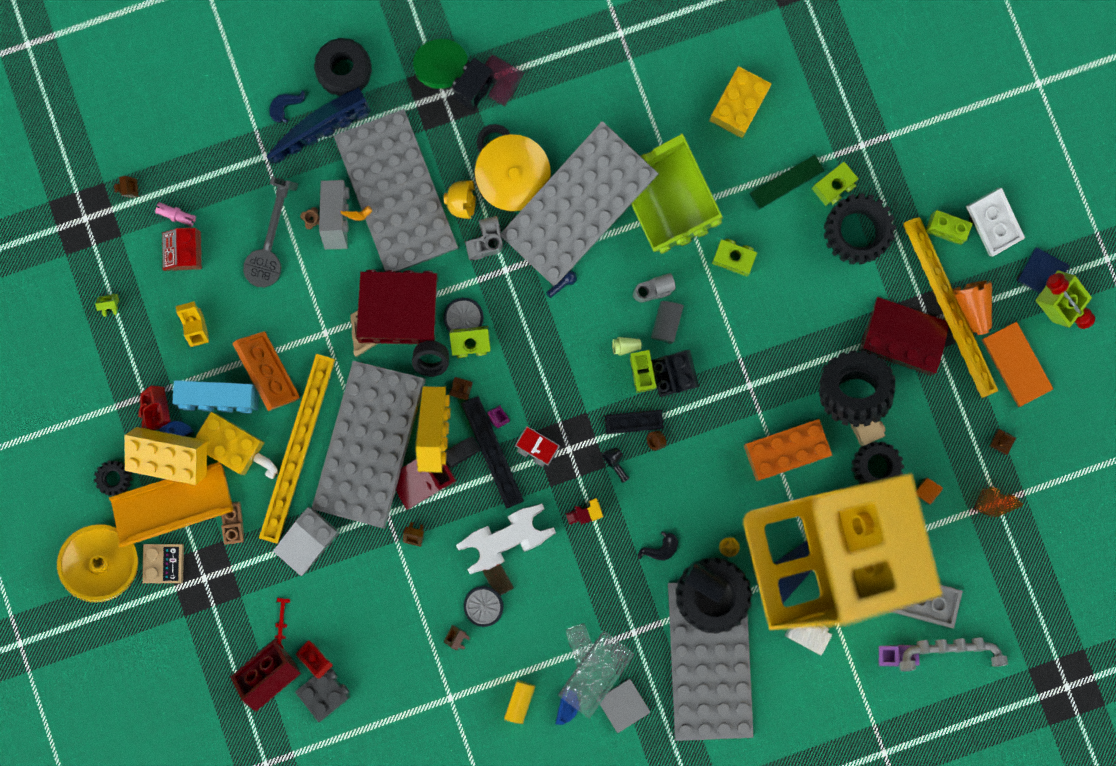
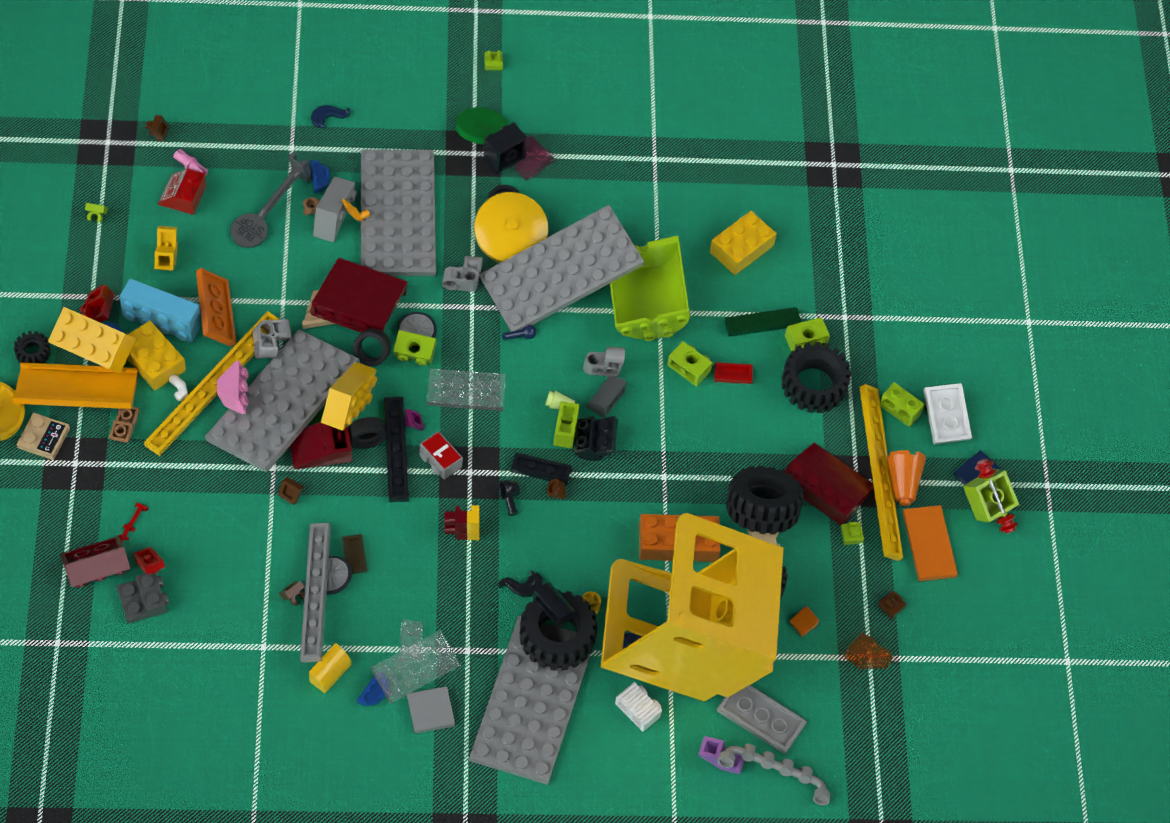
camera: 10 degrees right, 25 degrees down
dark blue wedge [266,87,371,164] -> none
light grey slope [273,507,340,577] -> none
black tyre [314,38,372,97] -> none
yellow cylinder [444,180,476,219] -> none
reddish brown tile [449,377,473,401] -> none
white piece [456,504,556,575] -> none
none -> bright pink slope [217,361,248,414]
none -> light grey piece [253,319,292,358]
none -> light grey tile [300,523,331,663]
none -> blue plate [310,160,331,194]
none -> clear plate [427,369,506,411]
none -> red tile [714,362,753,384]
none -> lime tile [840,522,864,545]

